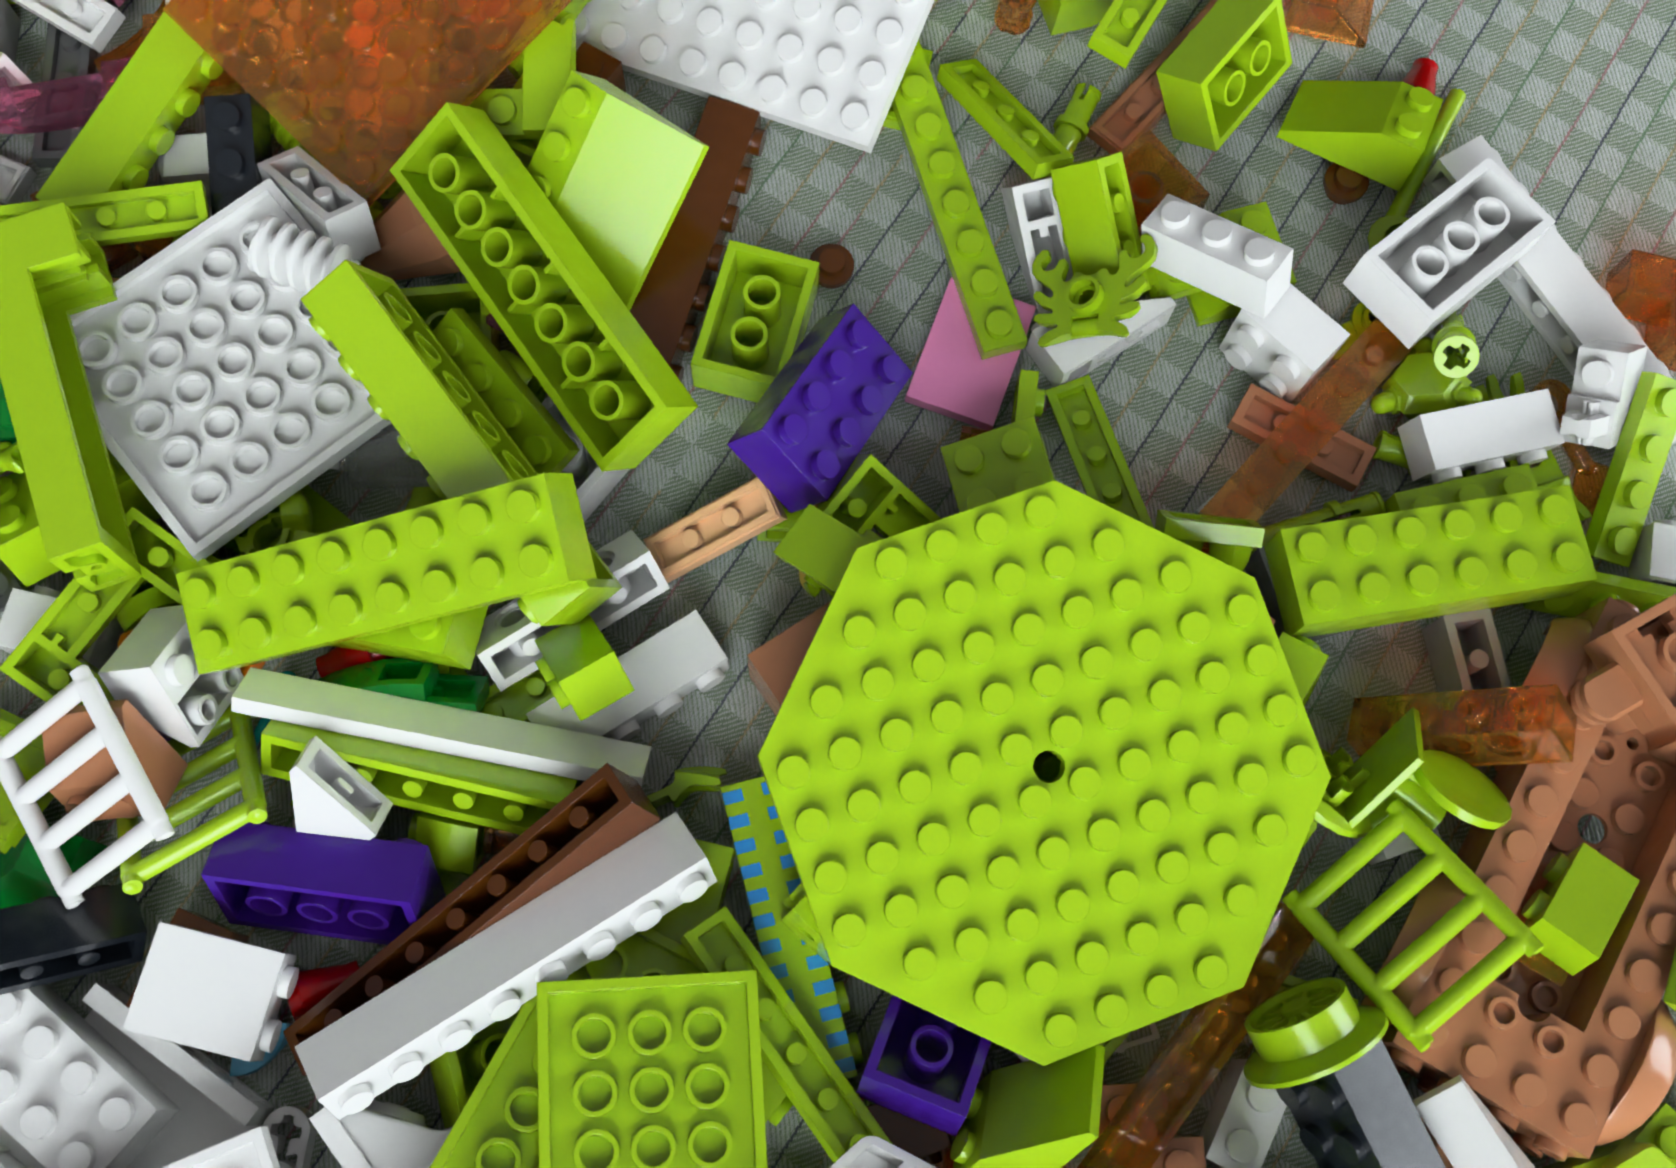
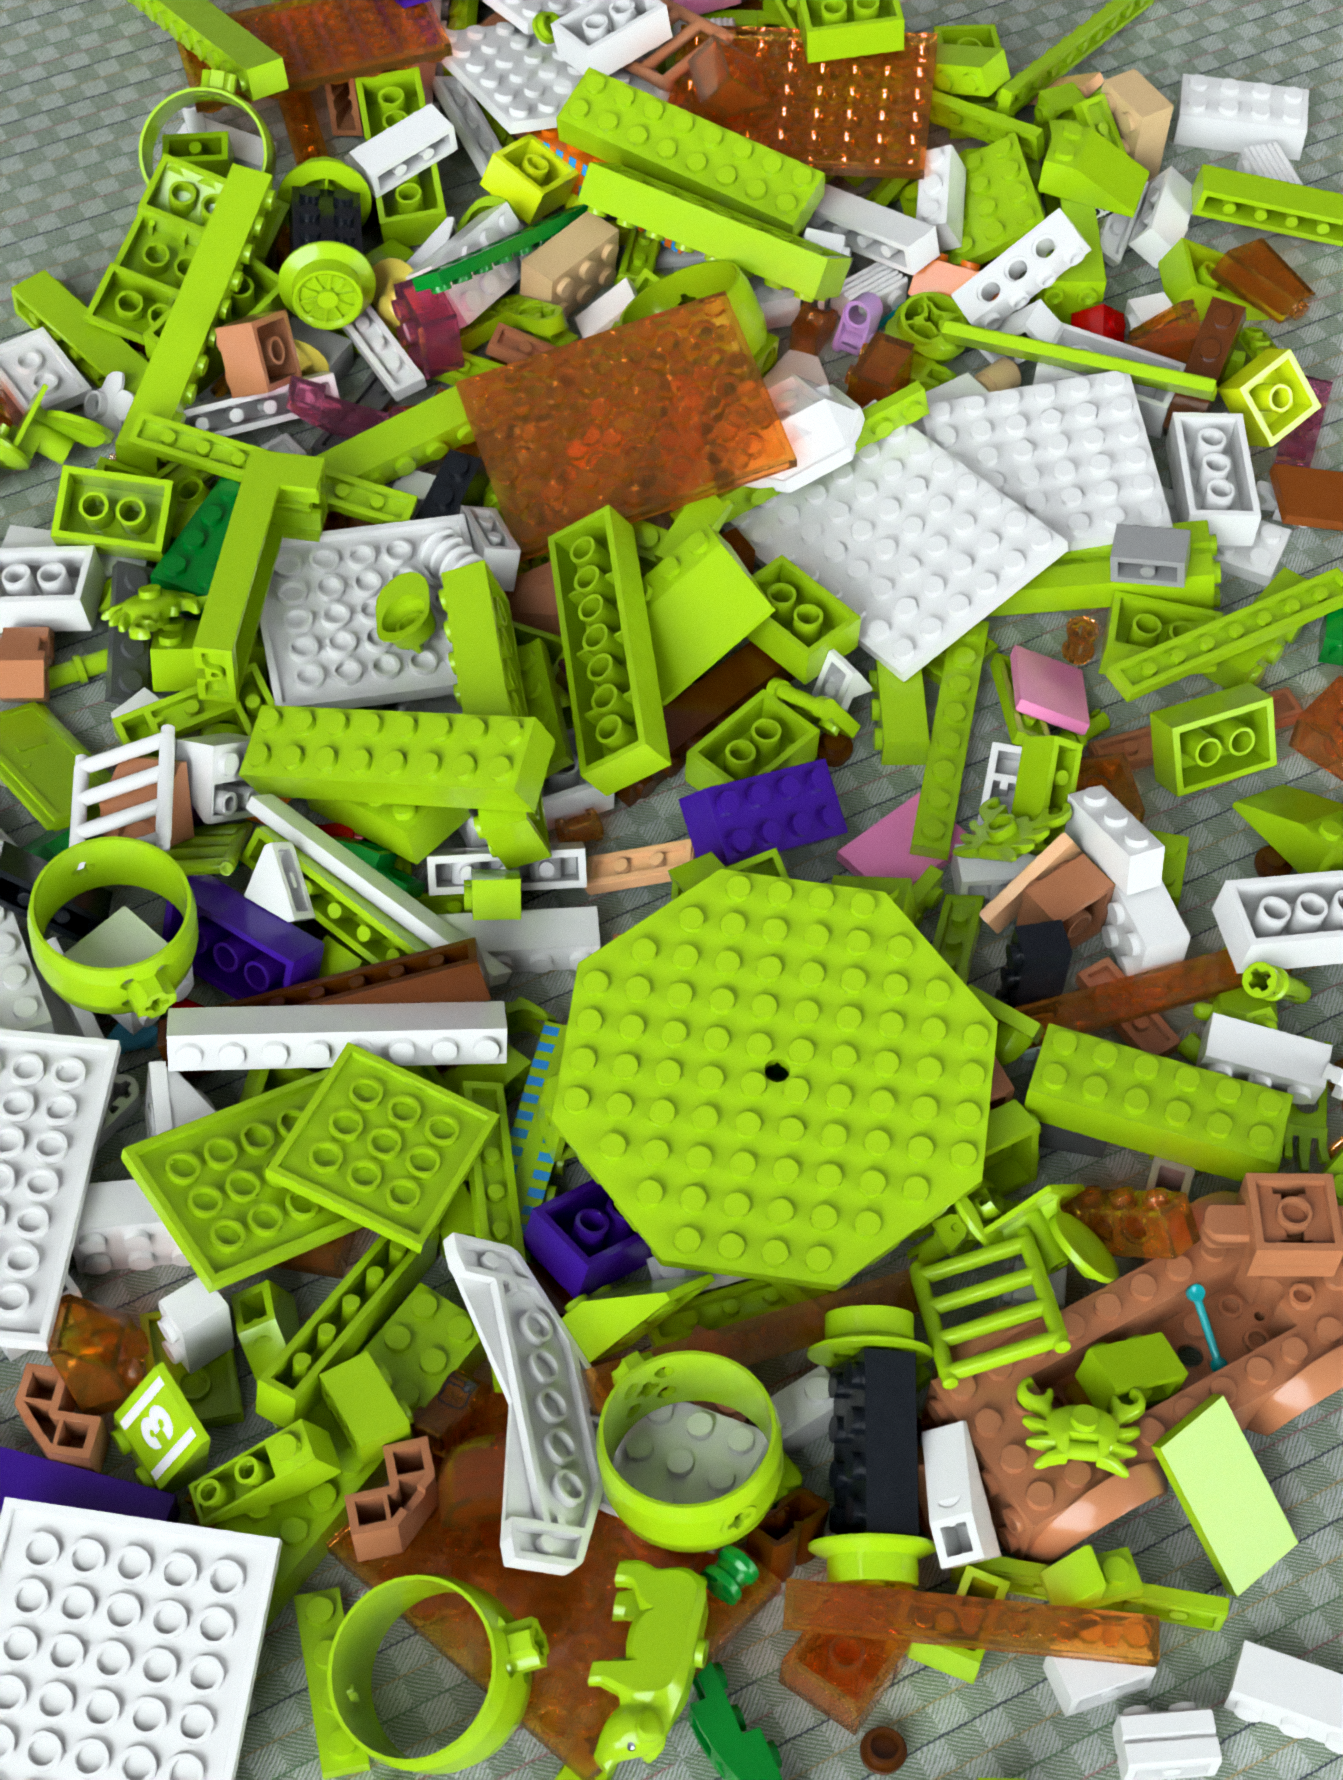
camera: 30 degrees right, 20 degrees down
none -> lime cylinder [27,836,199,1019]
none -> lime piece [375,572,437,654]
none -> clear orange bush [555,807,604,843]
none -> lime brick [746,555,862,685]
none -> lime plate [766,677,861,739]
none -> white slope [812,649,873,712]
none -> lime brick [867,659,930,765]
none -> light nougat tile [979,832,1083,935]
none -> black brick [995,920,1073,1020]
none -> bright pink tile [1010,645,1090,735]
none -> nougat brick [1016,853,1115,950]
none -> lime animal [1016,1377,1146,1478]
none -> teal hinge [1186,1284,1228,1372]

